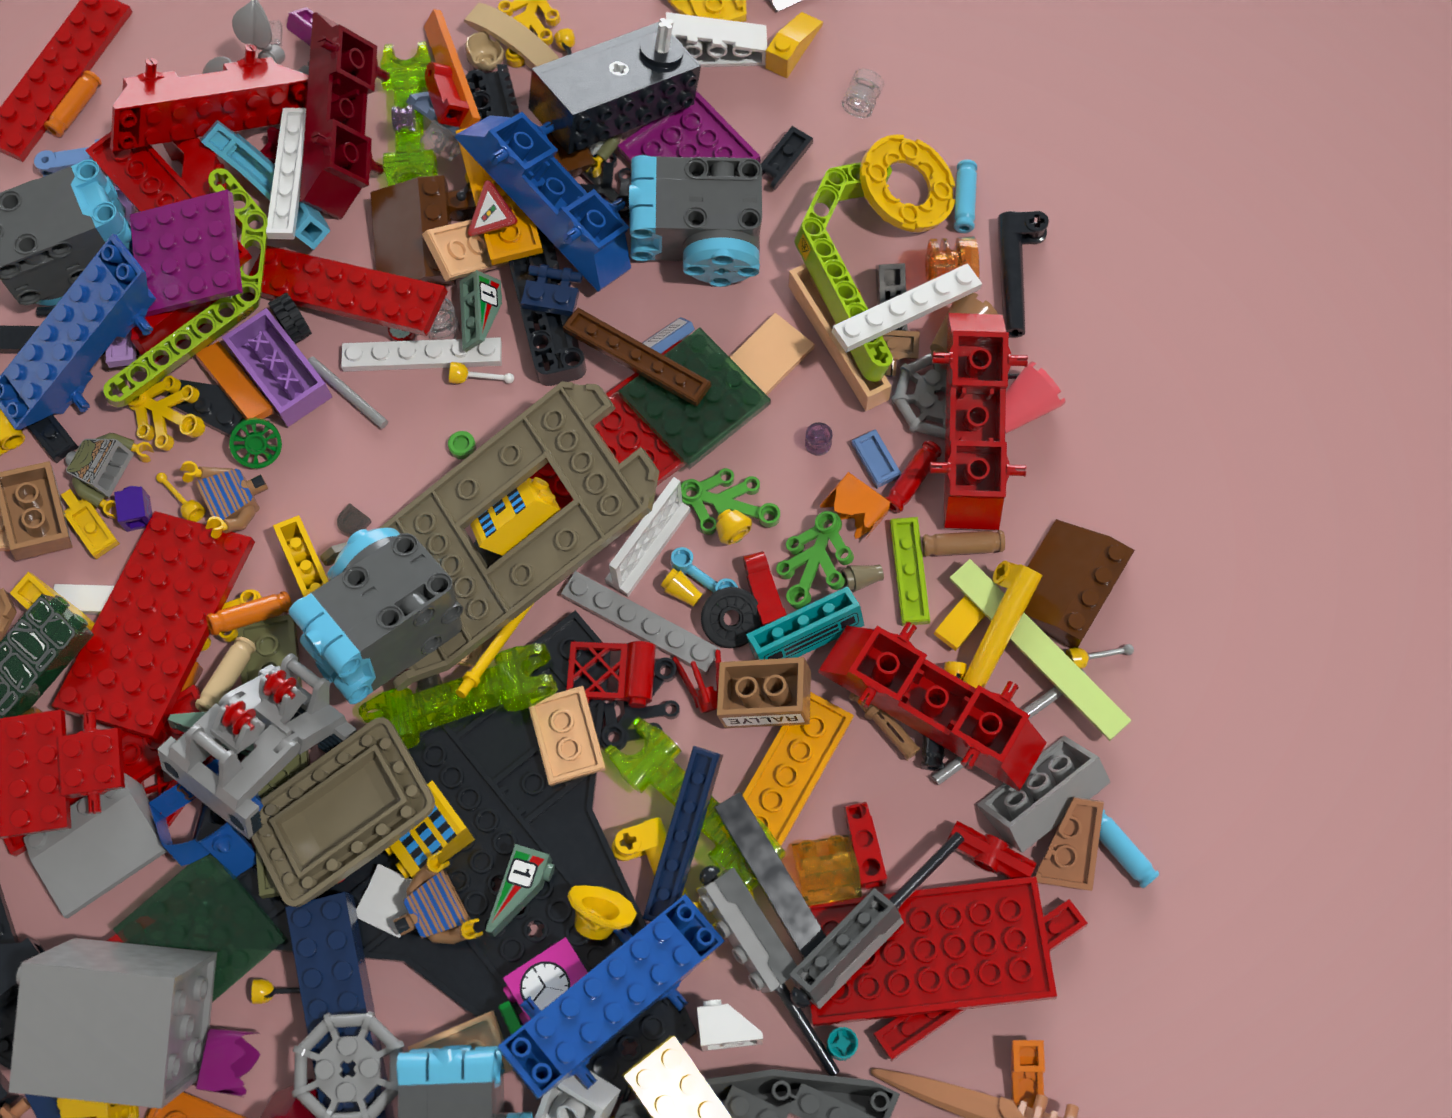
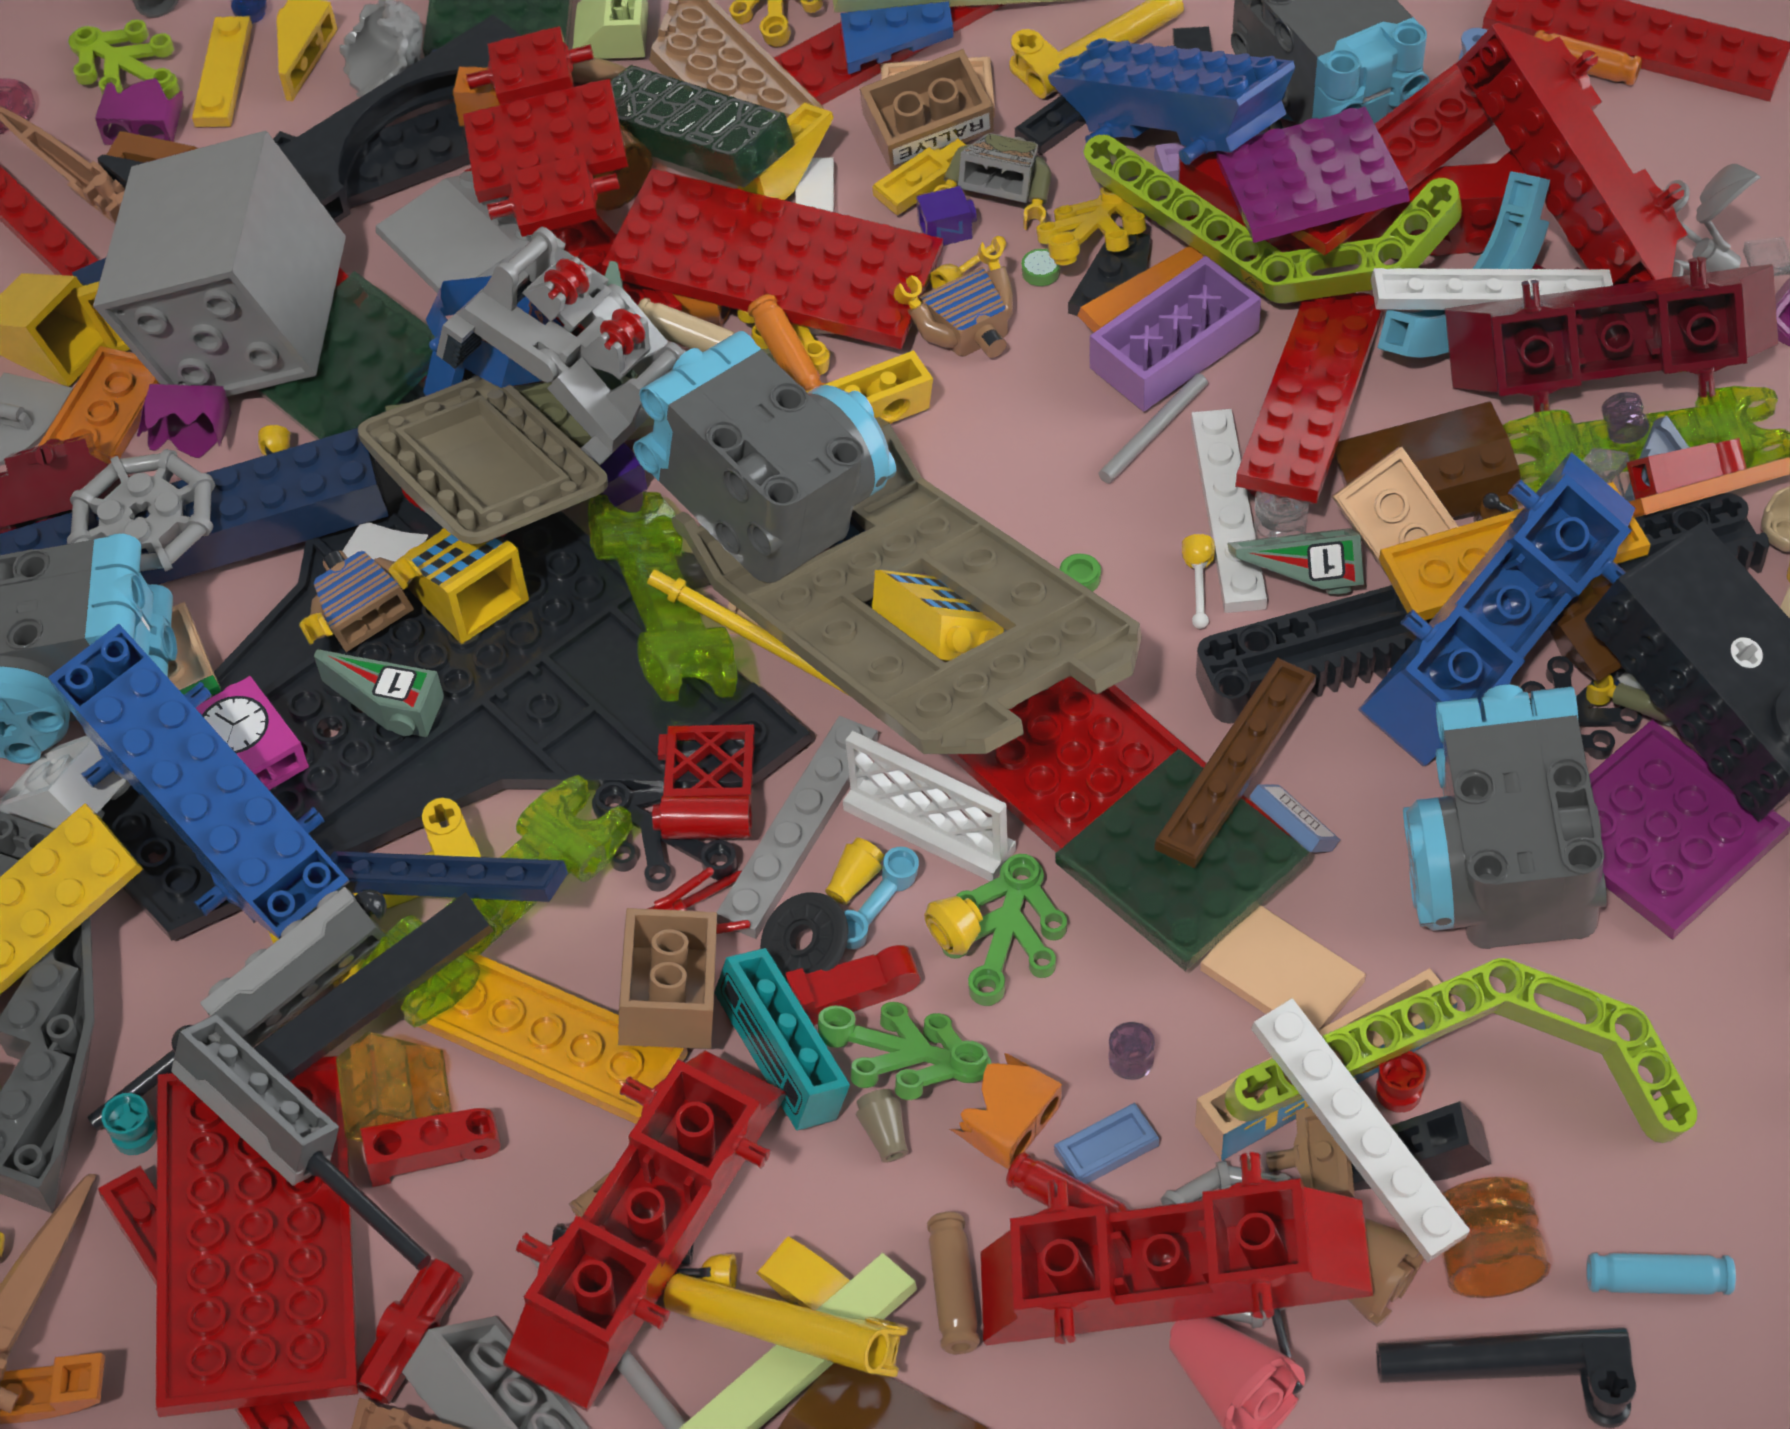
camera: 90 degrees right, 15 degrees down
green wheel [229,417,282,468] -> none
black tyre [268,292,312,343] -> none
clear smoke tile [337,503,372,537] -> none
piece [468,180,518,237] -> none
dark blue plate [521,264,583,316] -> none
light nougat tile [528,686,606,786] -> none
yellow hat [567,885,637,940] -> none
white slope [697,1000,763,1051] -> none
black hinge [761,126,813,190] -> none
yellow plate [860,134,955,232] -> none
lime tile [890,517,930,626] -> none
none -> tile [1021,249,1060,286]

